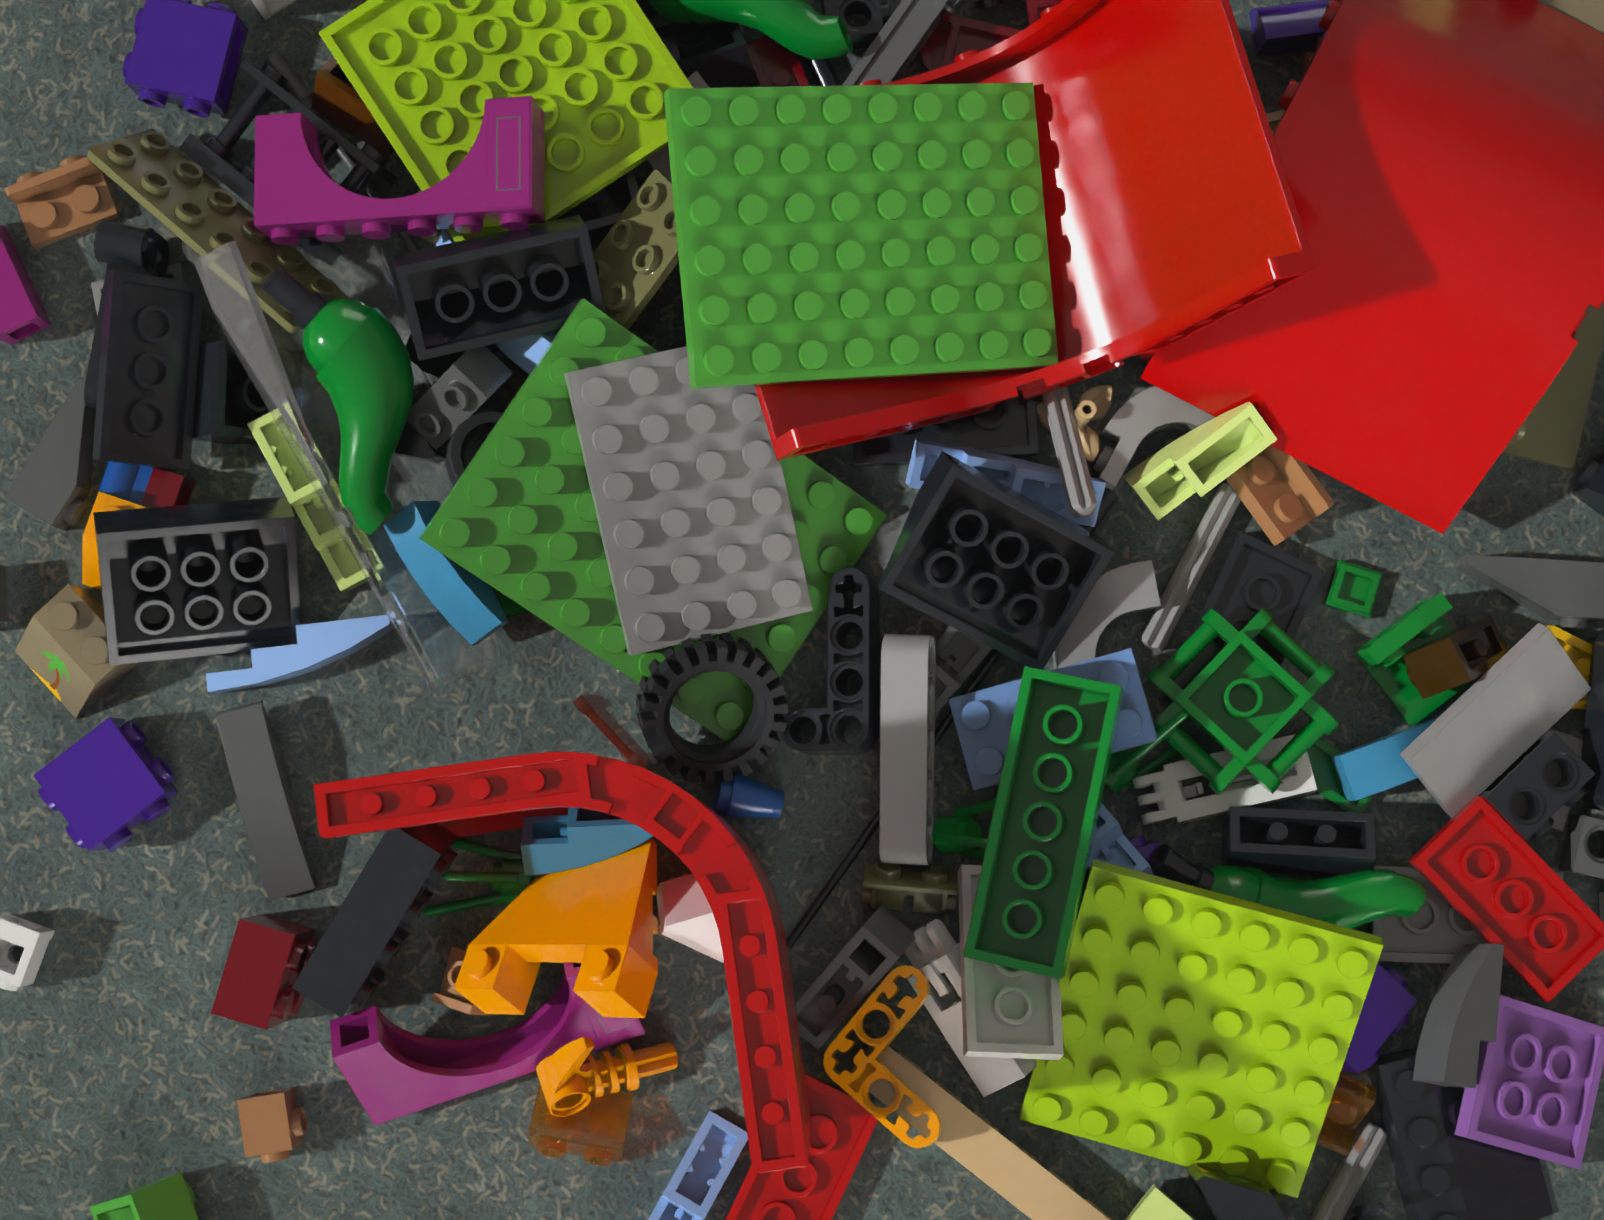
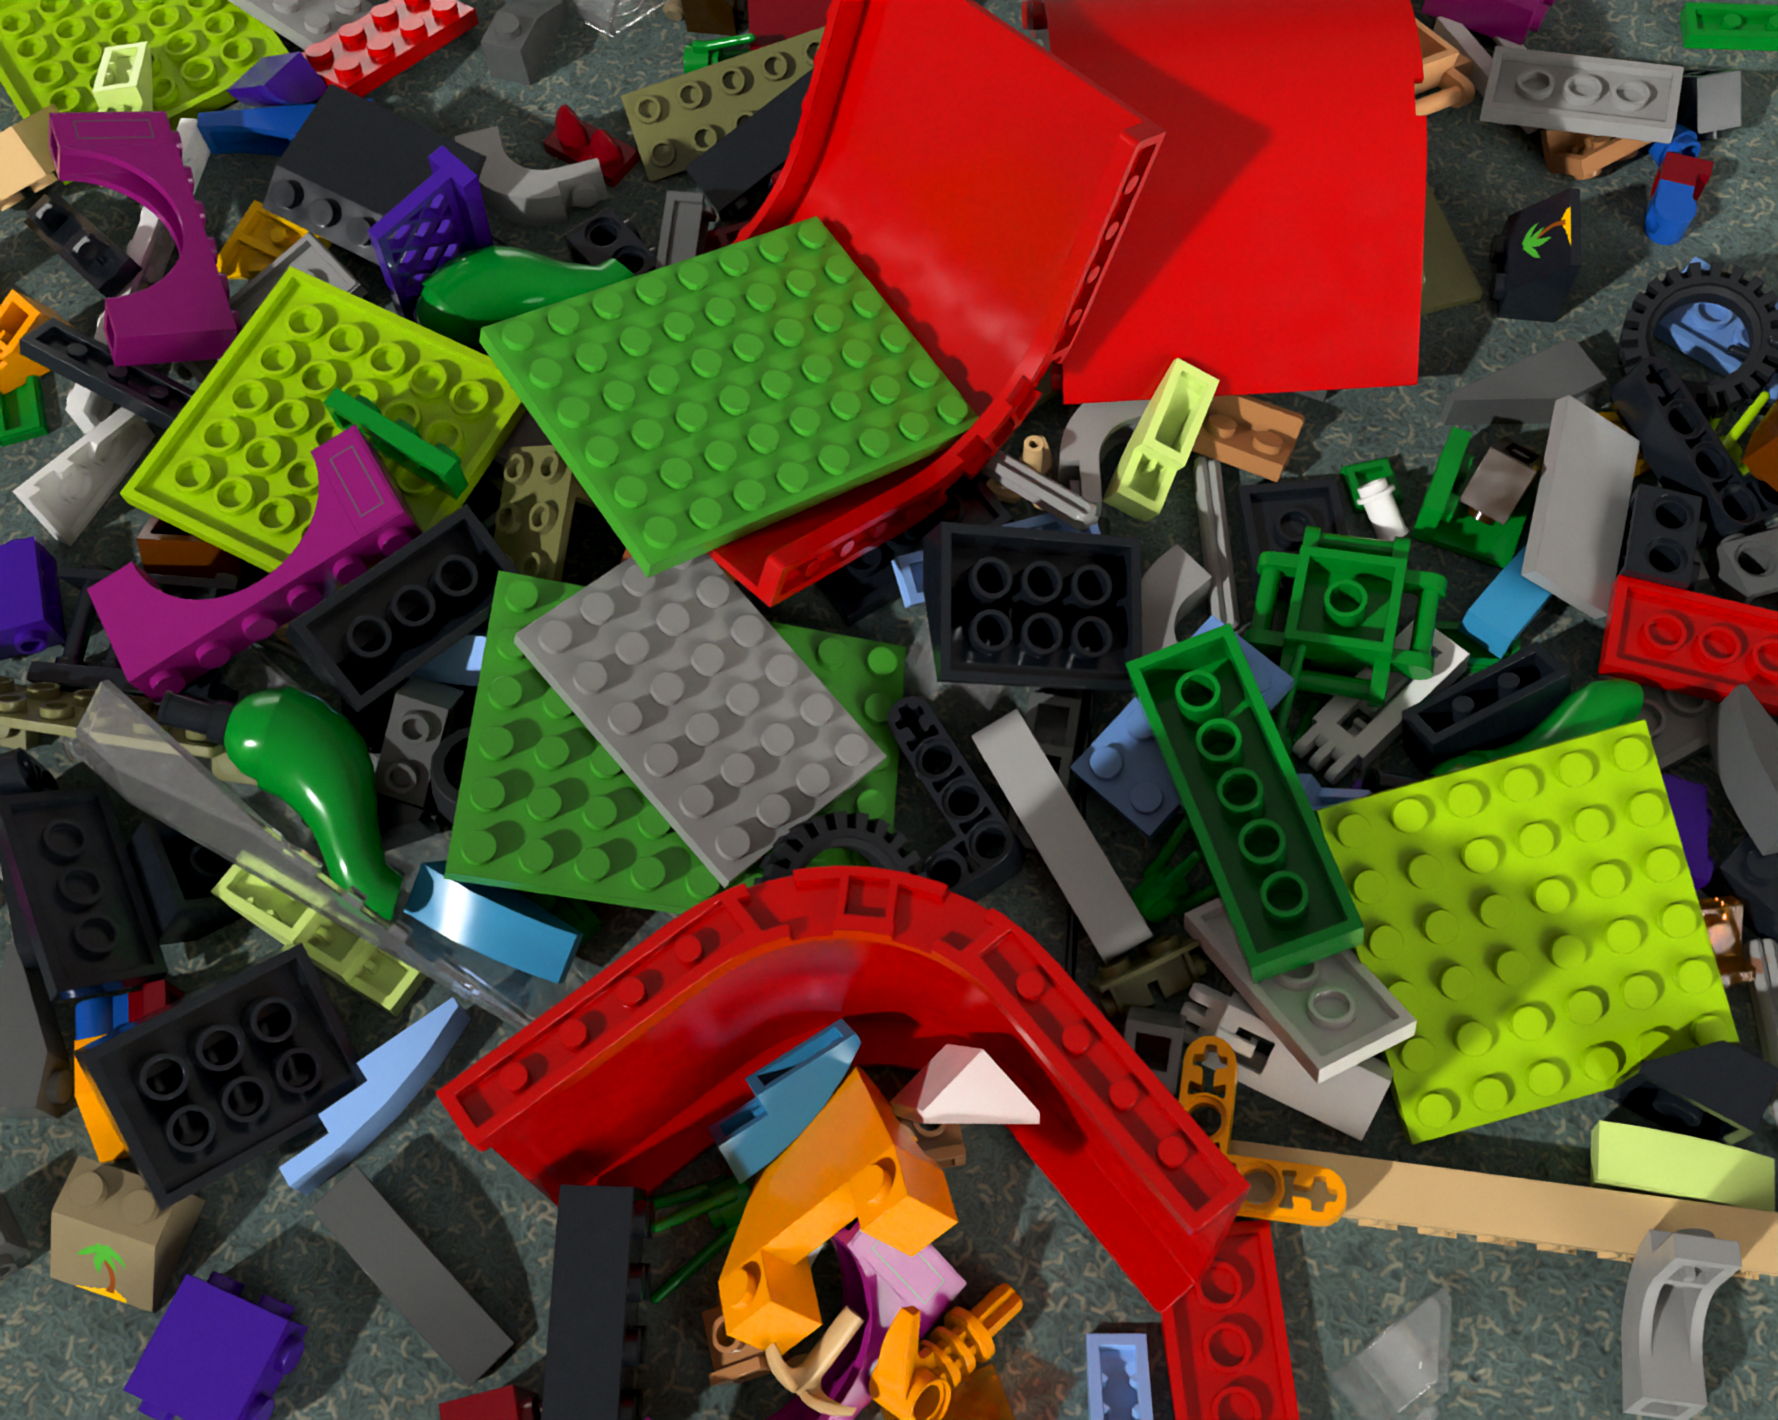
camera: 30 degrees left, 20 degrees down
none -> green plate [323,387,469,500]
none -> tan plant [765,1305,865,1416]
none -> white pin [1356,477,1409,541]

